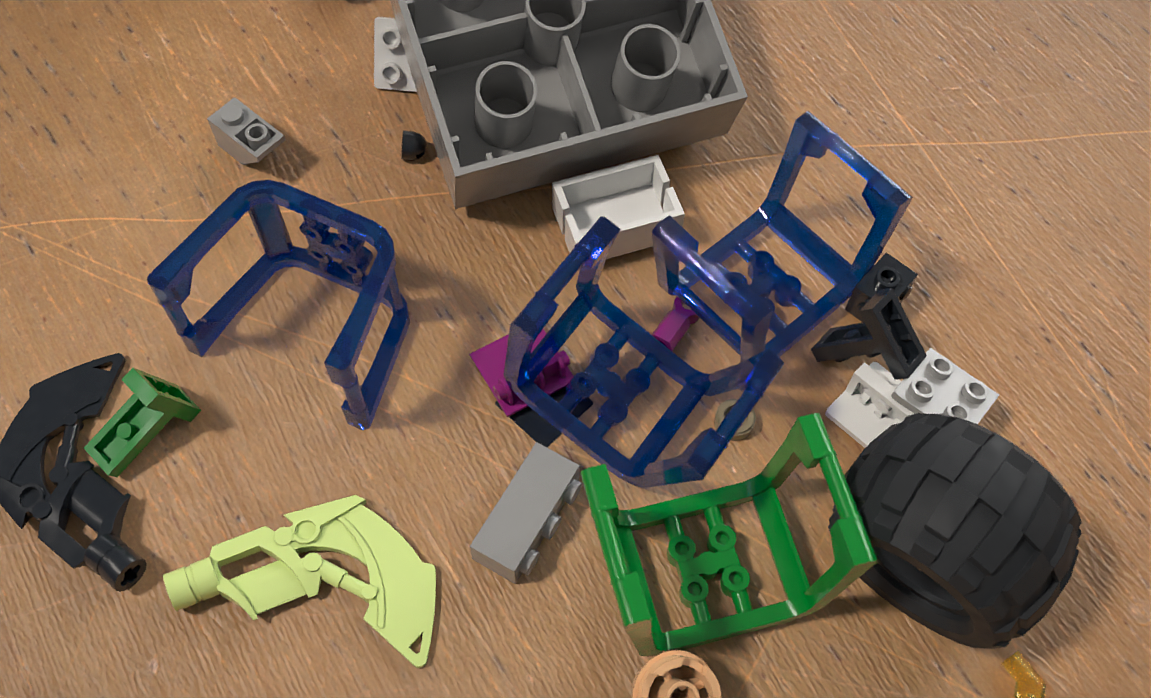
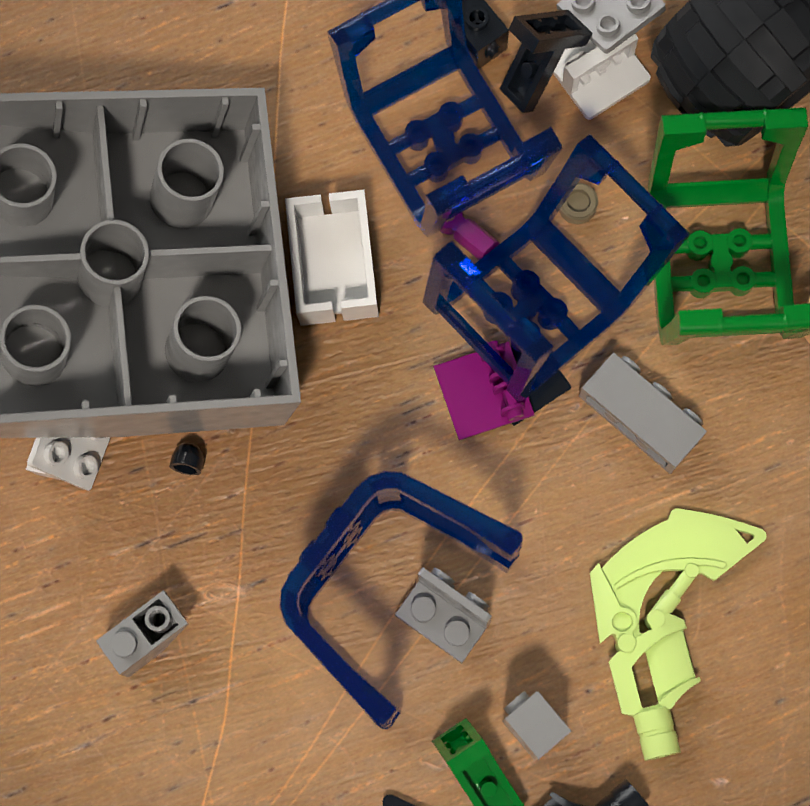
camera: 70 degrees left, 15 degrees up
none -> light grey bracket [395,567,492,664]
none -> light grey brick [502,691,571,761]

